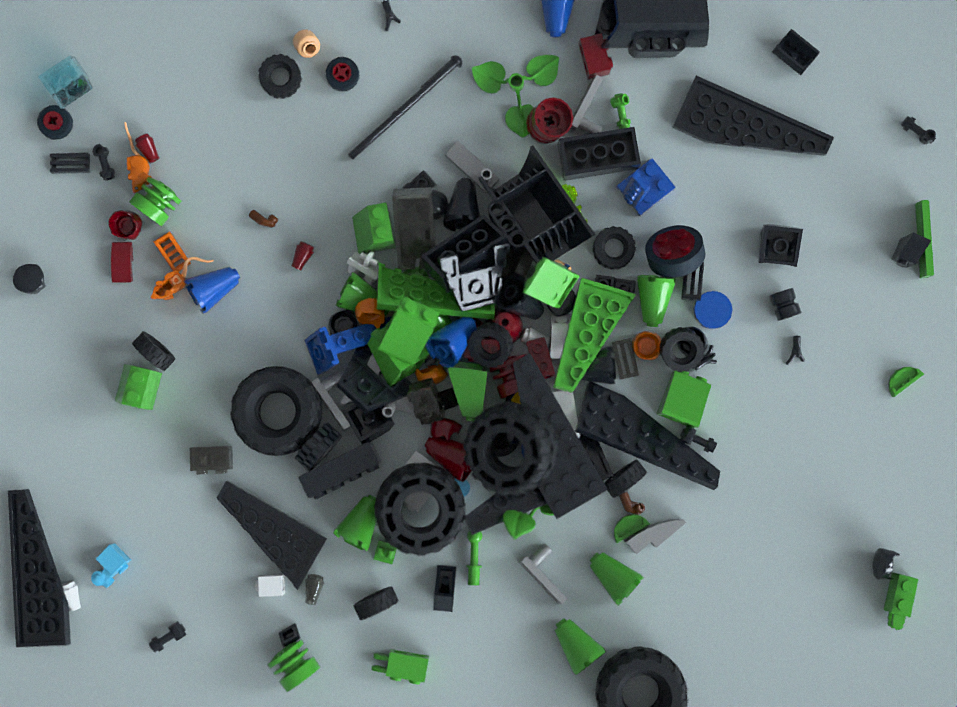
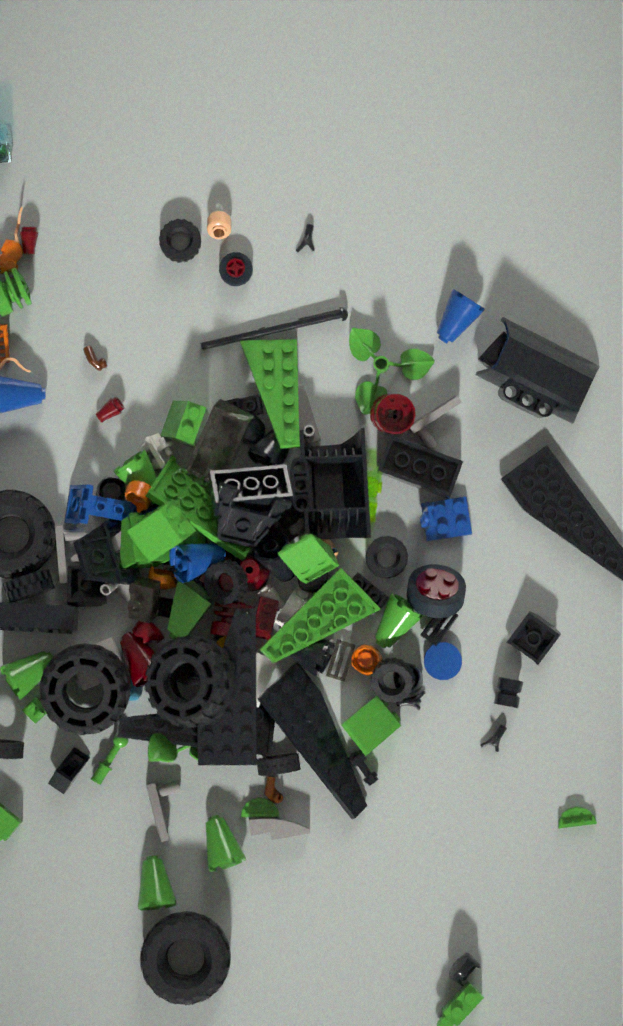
camera: 30 degrees right, 0 degrees up
dark red brick [578,33,613,80] -> none
bright green bar [610,93,631,129] -> none
none -> bright green wing [240,339,300,448]

